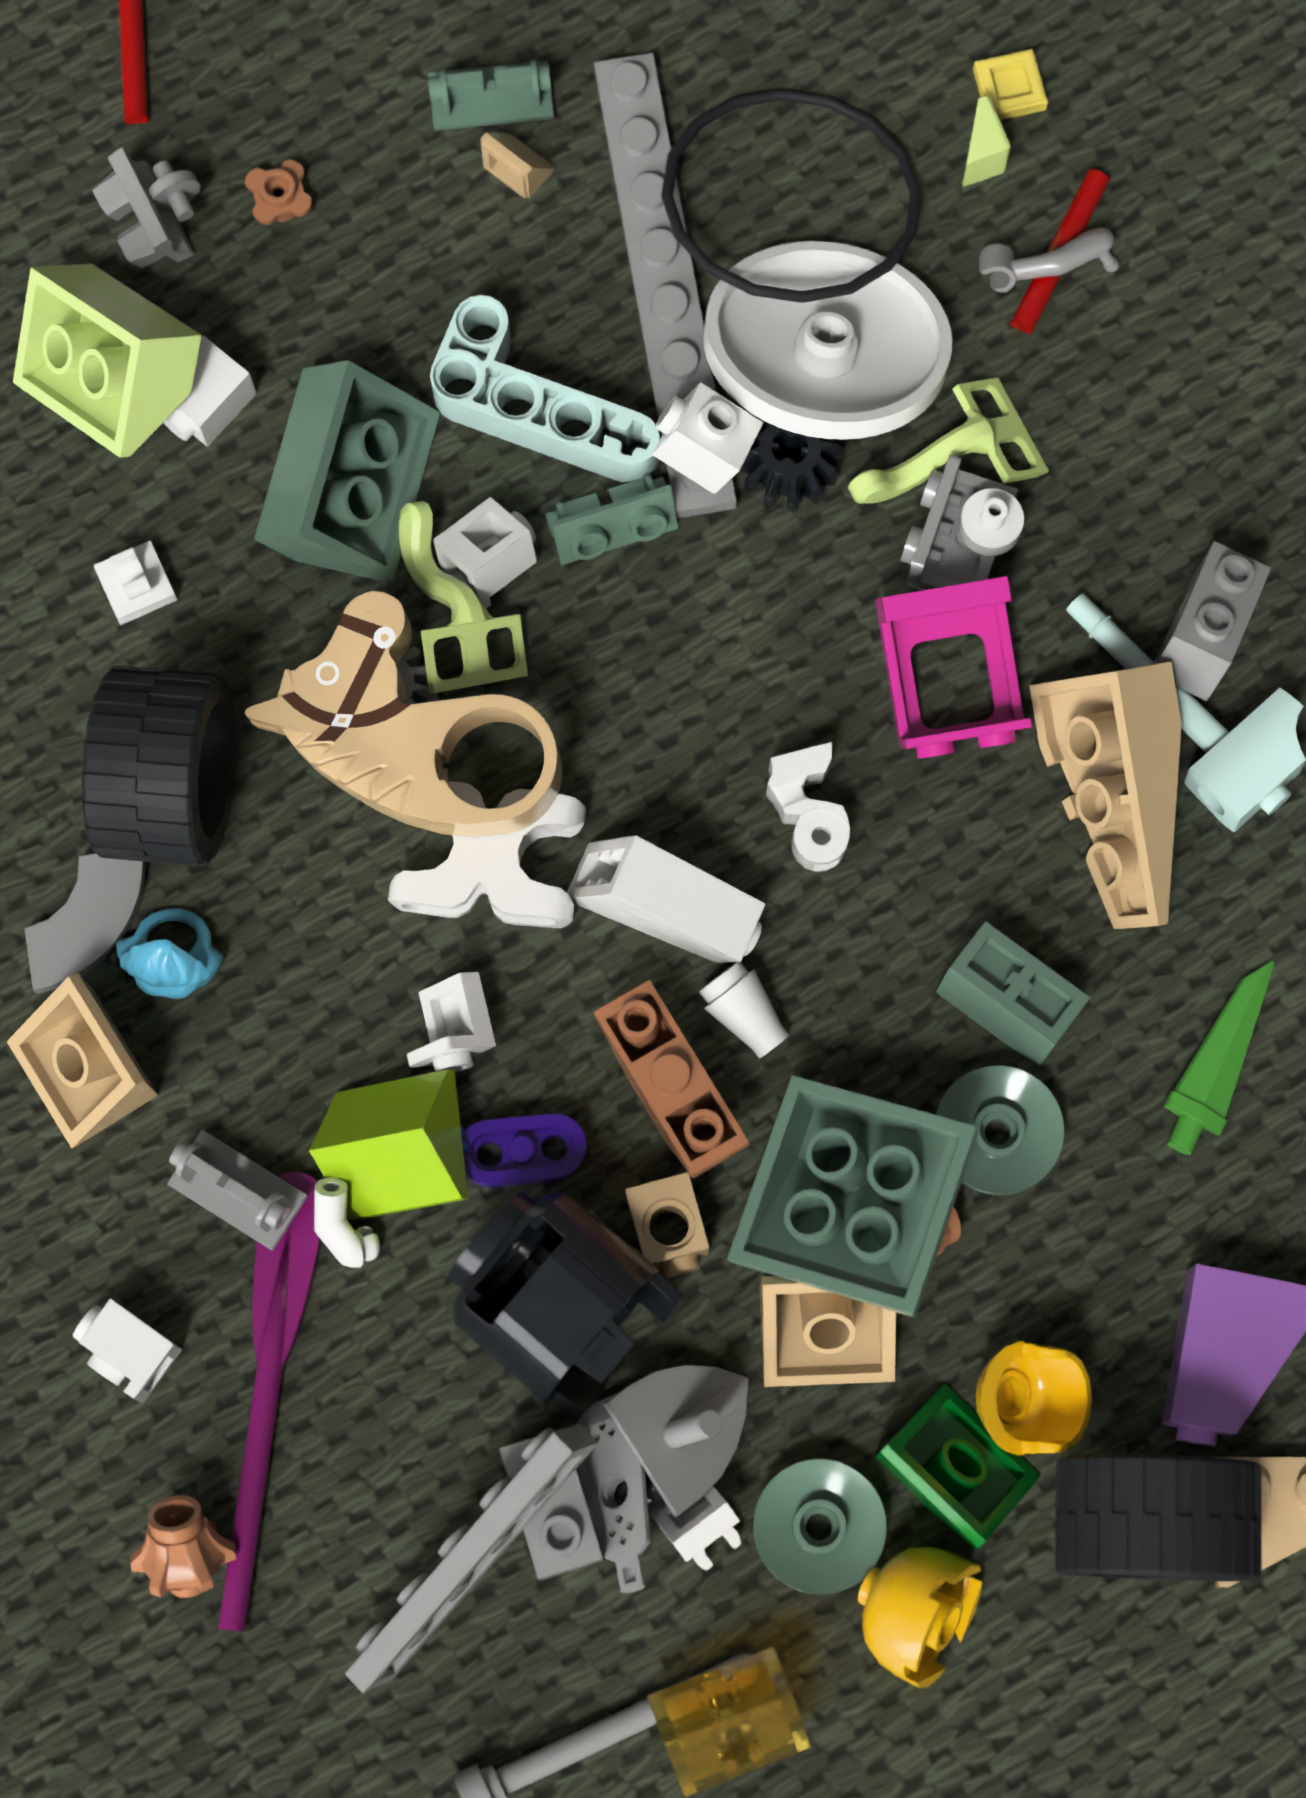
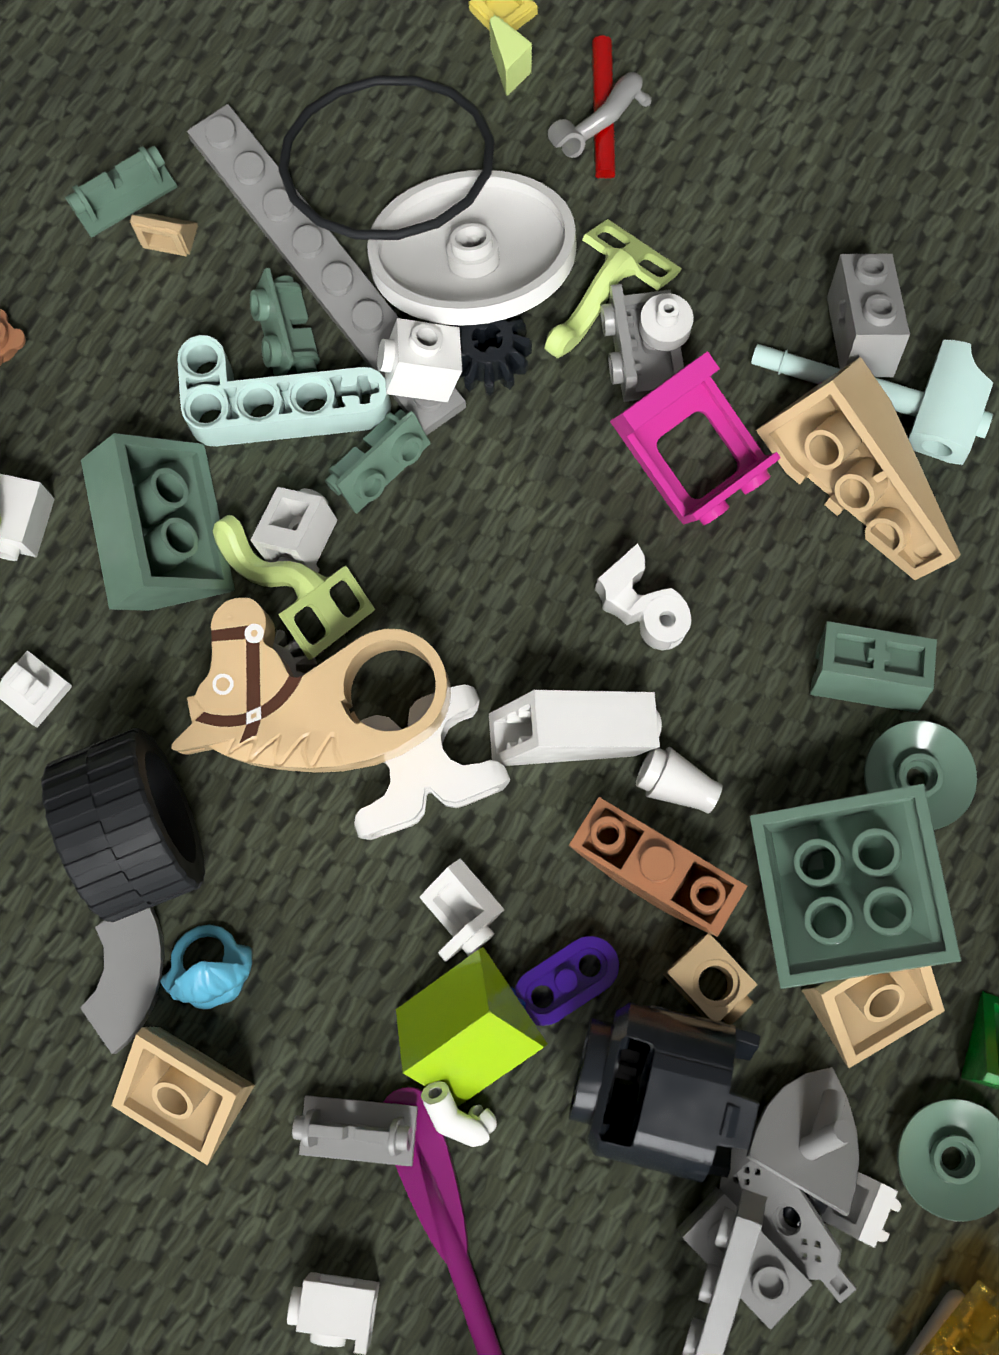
camera: 25 degrees left, 0 degrees up
none -> sand green hinge [250,268,320,376]

